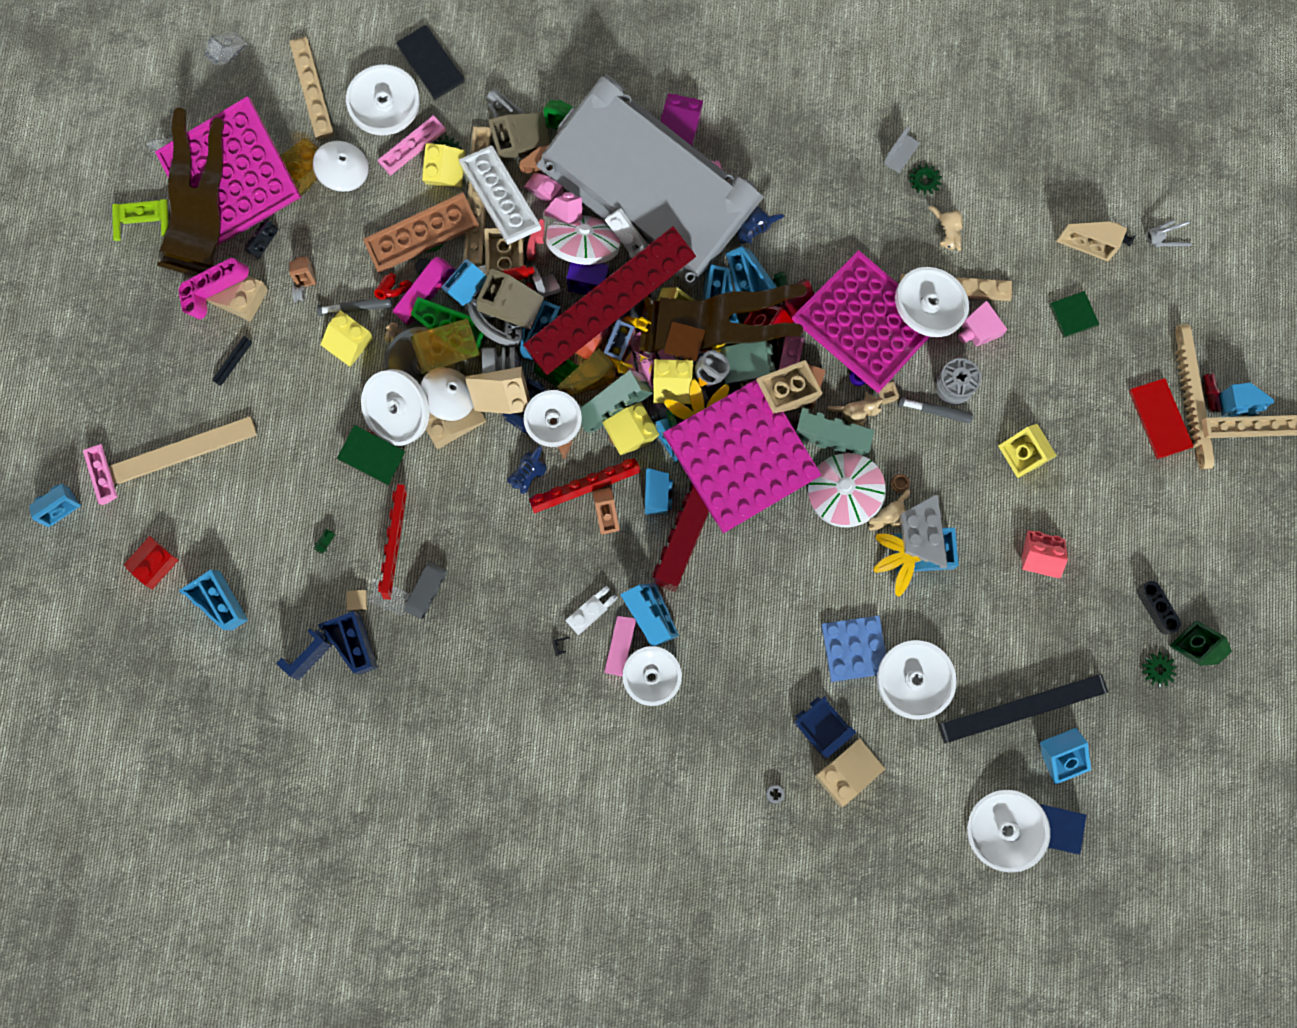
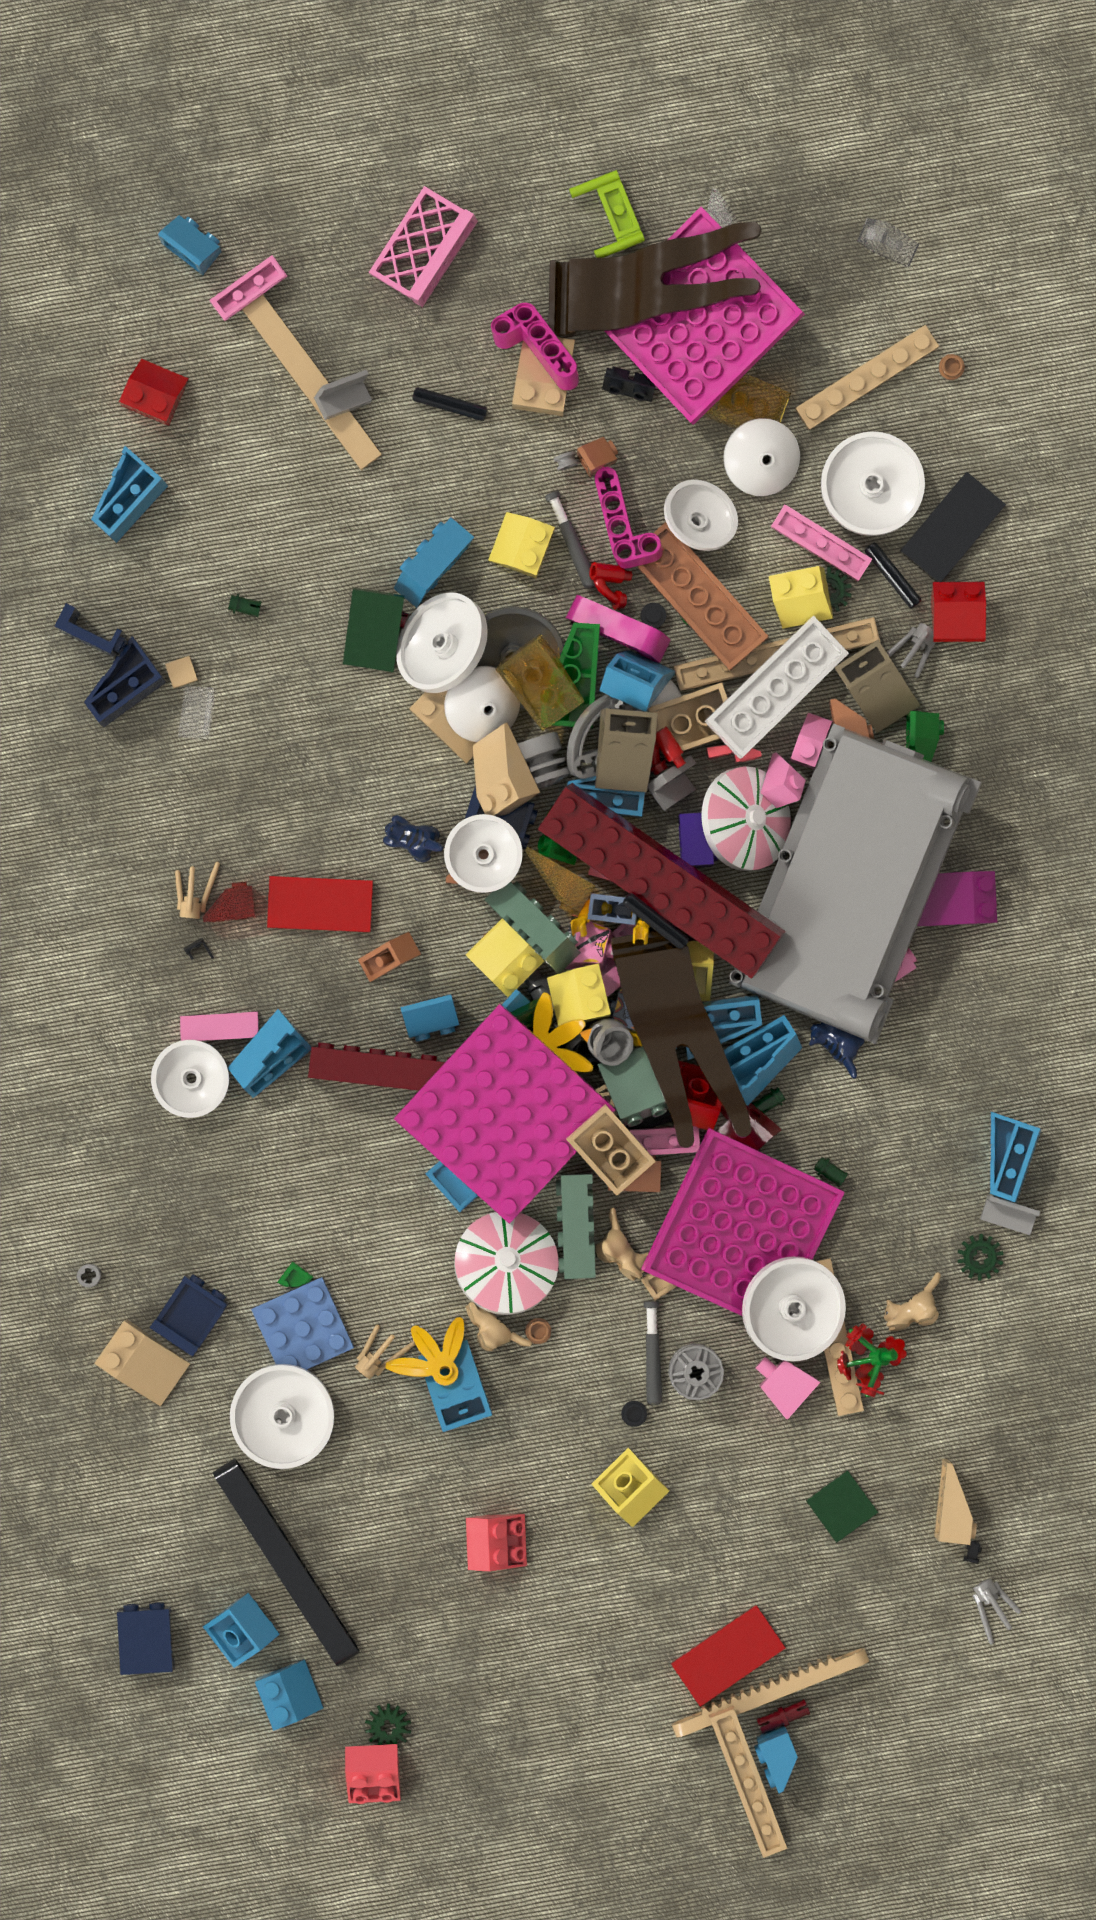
camera: 75 degrees right, 10 degrees up
red plate [378,484,407,600] -> none
tan plant [385,323,403,343] -> none
dark grey beam [404,561,447,620] -> none
red plate [529,458,641,514] -> none
white hinge [565,586,618,636] -> none
white plate [605,208,648,259] -> none
reddish brown sticker [664,322,705,361] -> none
light grey wing [900,495,947,569] -> none
white dish [967,790,1050,872] -> none
black beam [1137,581,1181,635] -> none
dark green slope [1169,620,1232,666] -> none
none -> tan plant [175,862,220,919]
none -> clear red slope [203,882,257,923]
none -> dark azure slope [255,1659,324,1731]
none -> red tile [267,876,373,932]
none -> green tile [277,1261,313,1287]
none -> light grey panel [314,369,372,420]
none -> coral slope [345,1744,401,1804]
none -> tan plant [355,1324,416,1379]
none -> bright pink fence [369,186,478,308]
none -> dark azure wedge [394,517,474,608]
none -> dark azure tile [425,1161,478,1212]
none -> dark pink beam [595,467,663,569]
none -> black plate [621,1401,647,1427]
none -> black axle [622,893,689,949]
none -> white dish [664,480,738,551]
none -> dark green pin [813,1157,848,1187]
none -> red plant [837,1323,907,1398]
none -> black axle [865,542,921,609]
none -> red slope [931,582,986,642]
none -> medium nougat plate [939,354,965,380]
none -> dark azure wedge [990,1112,1042,1203]

